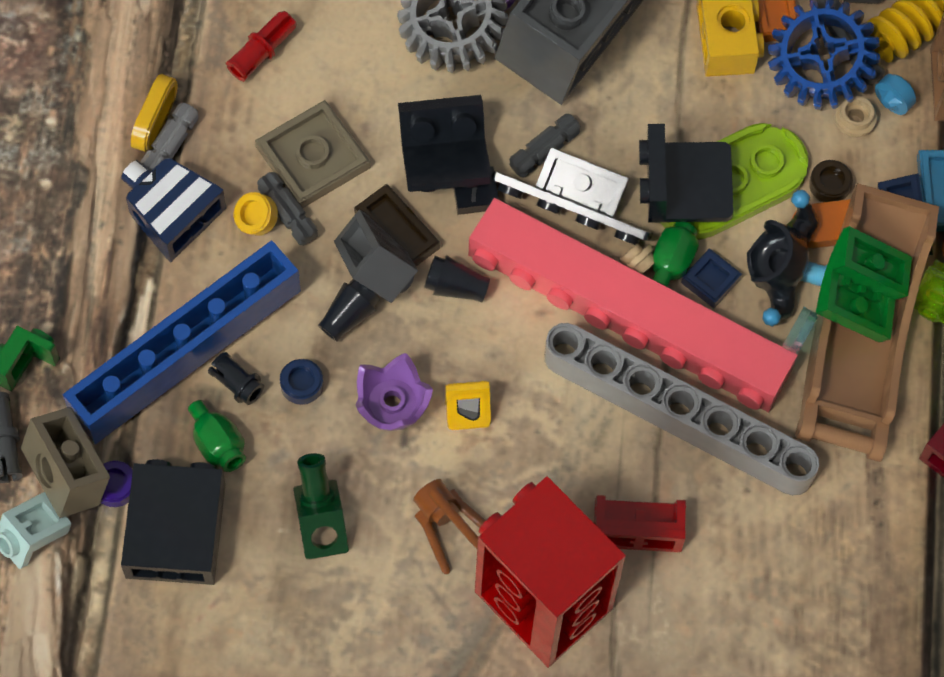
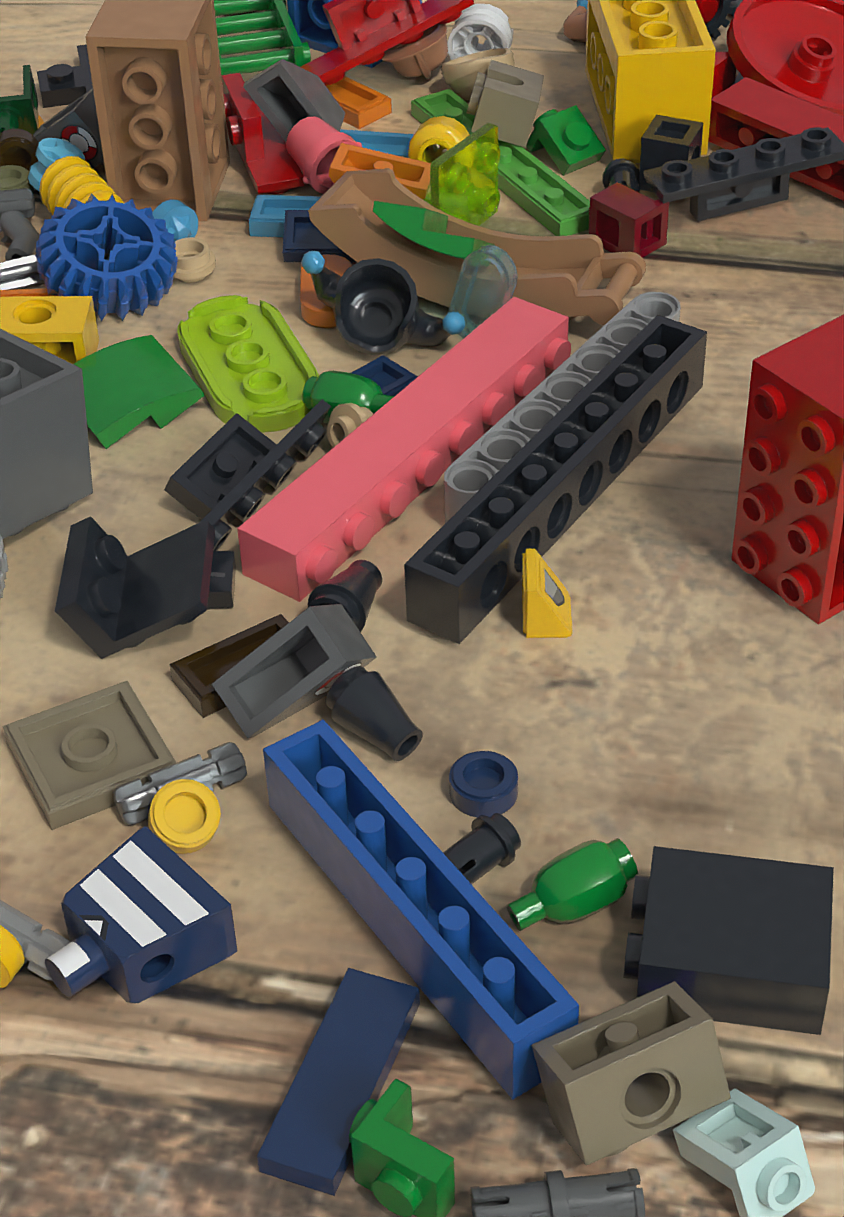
camera: 80 degrees left, 25 degrees down
dark green bracket [293,453,349,559] -> none
medium lavender piece [356,353,433,431] -> none
dark orange plant [413,479,486,574] -> none
dark grey axle [509,114,581,177] -> none
red hinge [594,495,686,552] -> none
black bracket [639,124,733,223] -> none
dark brown tile [809,160,853,202] -> none
none -> green slope [74,335,205,449]
none -> dark blue tile [257,968,420,1196]
none -> black brick [404,315,707,644]

